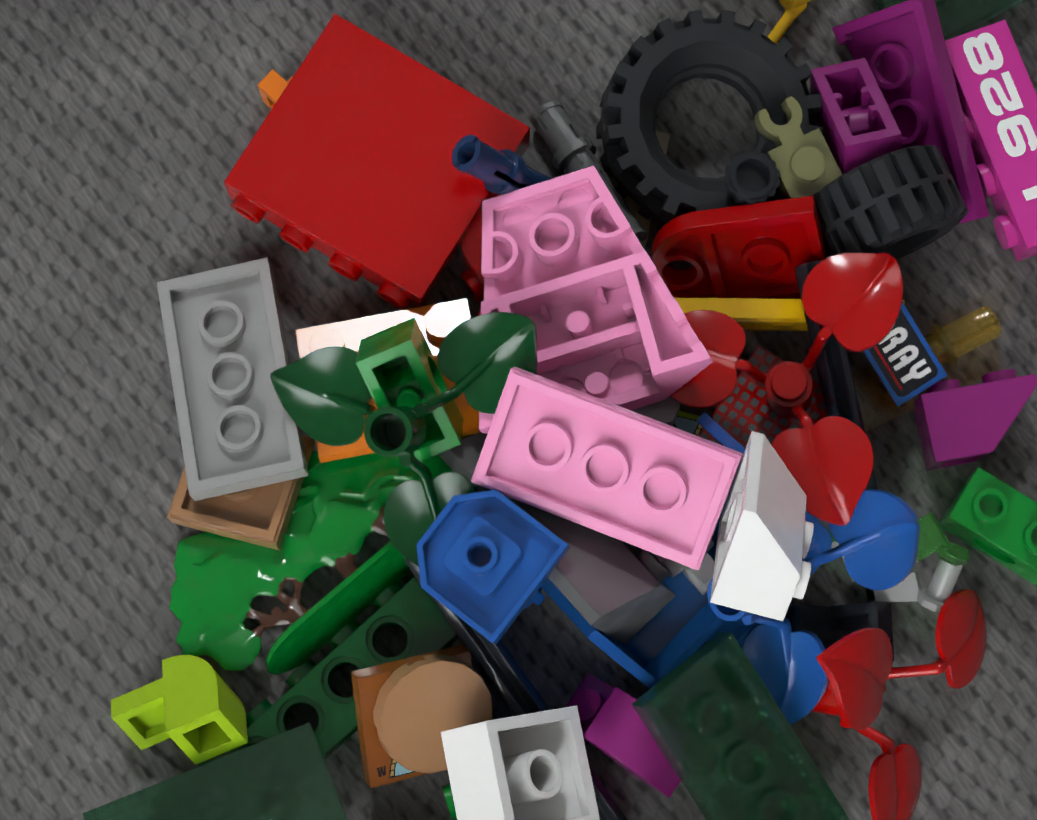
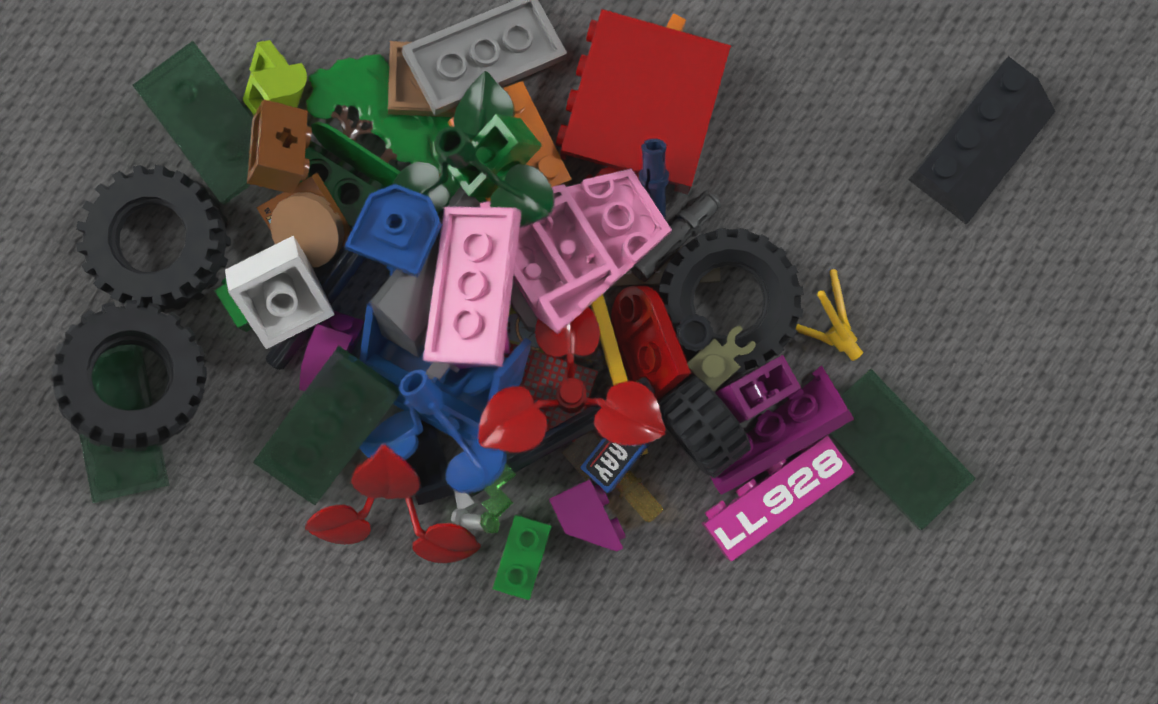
camera: 75 degrees right, 5 degrees up
white slope [710,431,814,621] -> none
none -> dark orange brick [247,99,312,194]

